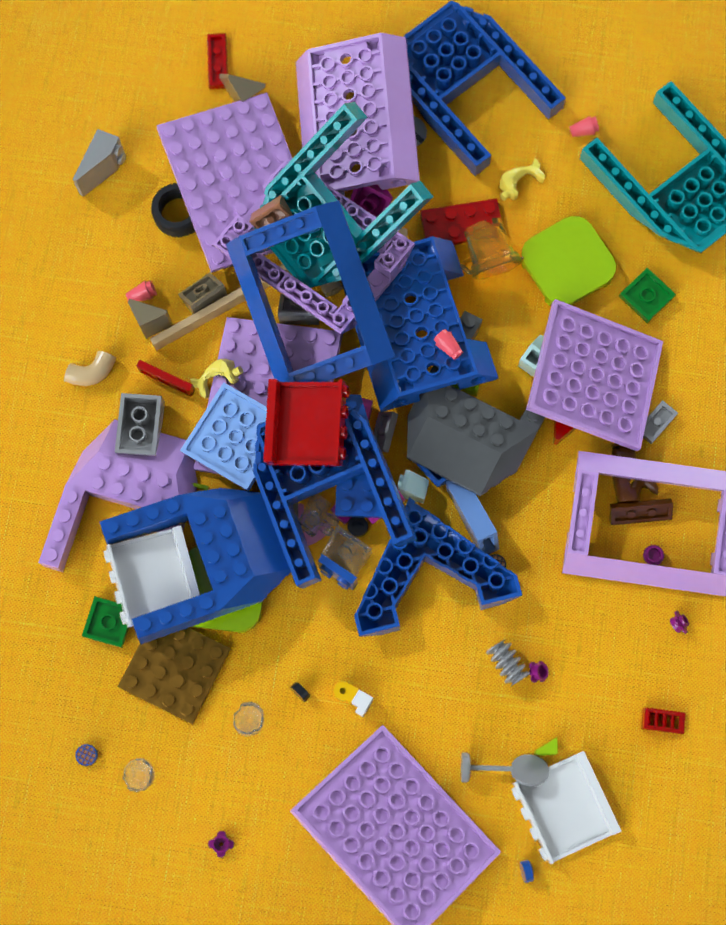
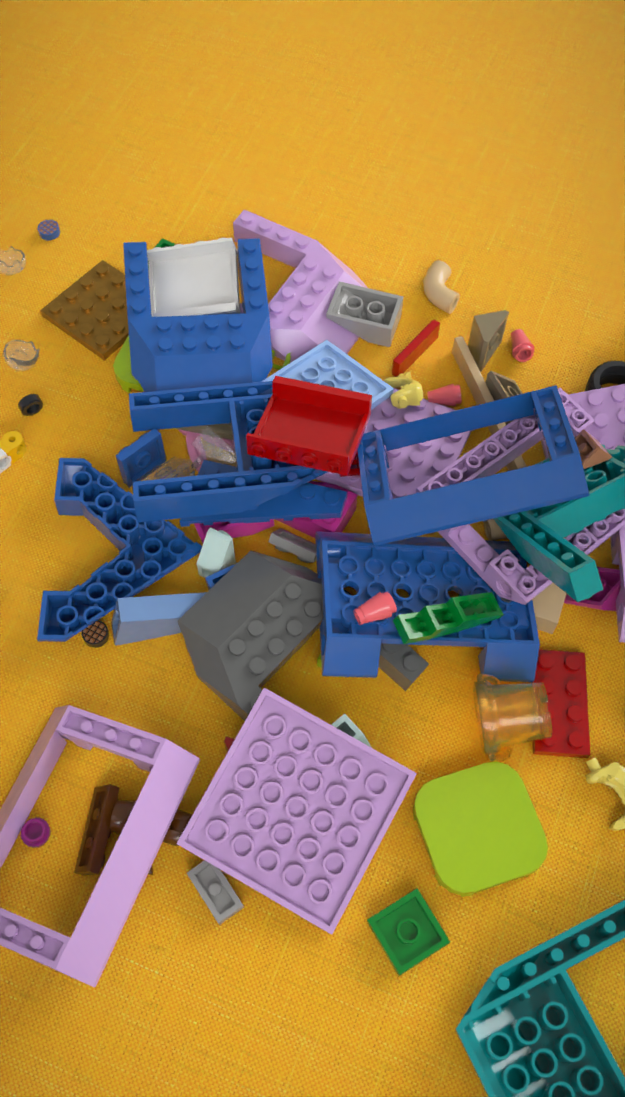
camera: 100 degrees right, 15 degrees down
none -> green slope [393,592,504,644]
none -> coral cone [428,383,462,406]

